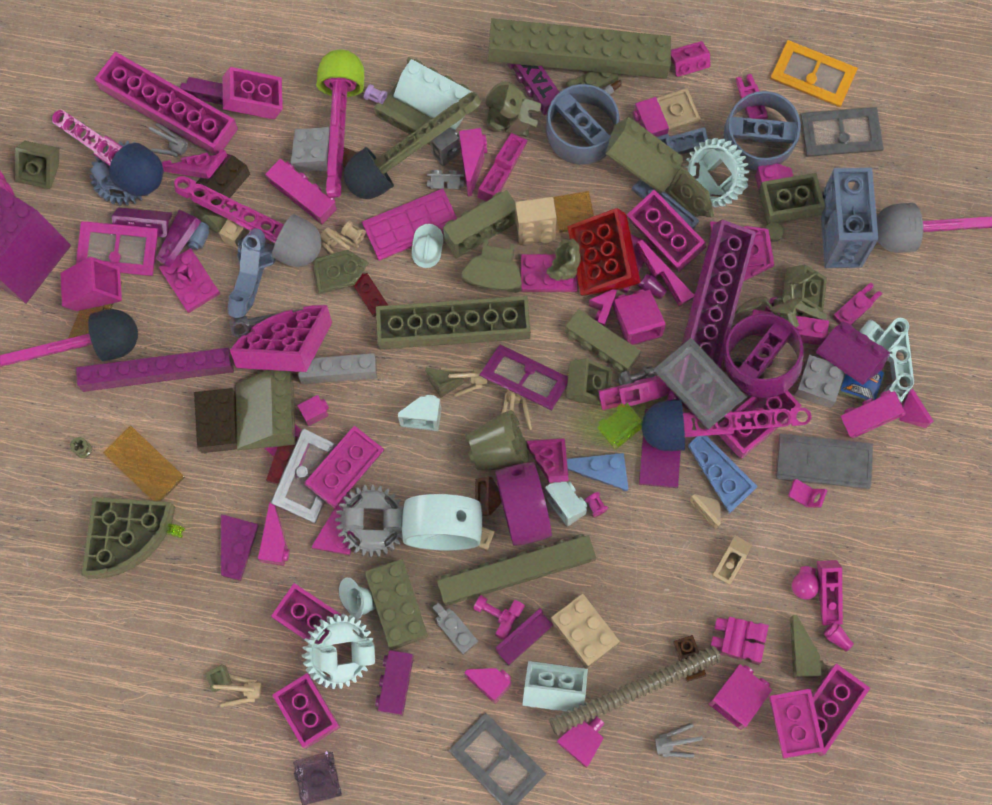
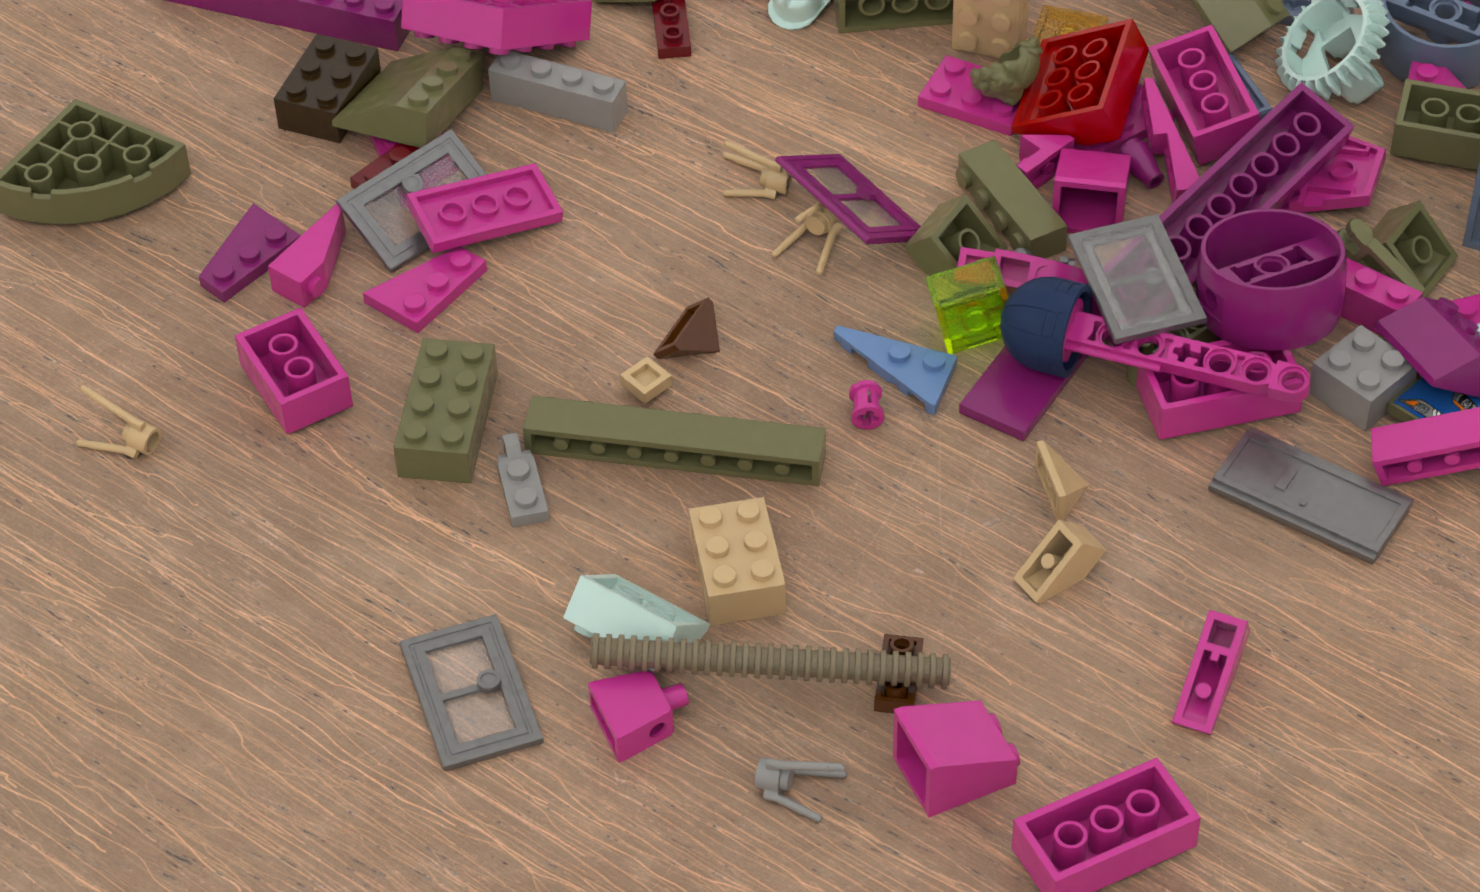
camera: 25 degrees right, 25 degrees down
olive bush [70,437,92,458] -> none
clear yellow tile [103,425,185,501] -> none
clear neon green bush [166,524,185,538] -> none
olive plate [205,664,232,692] -> none
dark pink brick [272,673,341,749] -> none
clear purple slope [293,752,342,805] -> none
dark pink brick [297,395,329,426] -> none
light aqua piece [302,614,375,689] -> none
light grey piece [335,485,404,557] -> none
light aqua piece [339,577,376,619] -> none
magenta brick [375,650,414,716] -> none
olive brick [376,296,531,350] -> none
light aqua slope [398,395,442,431] -> none
light aqua cylinder [402,494,482,551] -> none
olive slope [425,367,464,398] -> none
olive piece [462,239,522,293] -> none
dark pink slope [464,668,511,704] -> none
olive cone [466,410,529,470] -> none
dark pink bar [473,595,525,640] -> none
magenta cylinder [495,462,552,546] -> none
magenta panel [495,608,553,666] -> none
dark pink wing [526,438,569,483] -> none
light aqua slope [544,482,587,527] -> none
olive tile [666,166,714,217] -> none
medium blue wing [688,436,758,514] -> none
dark pink hips [710,617,769,665] -> none
olive plant [735,272,818,328] -> none
olive tile [765,222,784,242] -> none
dark pink plate [769,689,825,759] -> none
dark pink bracket [788,479,827,508] -> none
olive slope [790,615,824,678] -> none
dark pink piece [791,566,819,600] -> none
dark pink cone [823,622,854,652] -> none

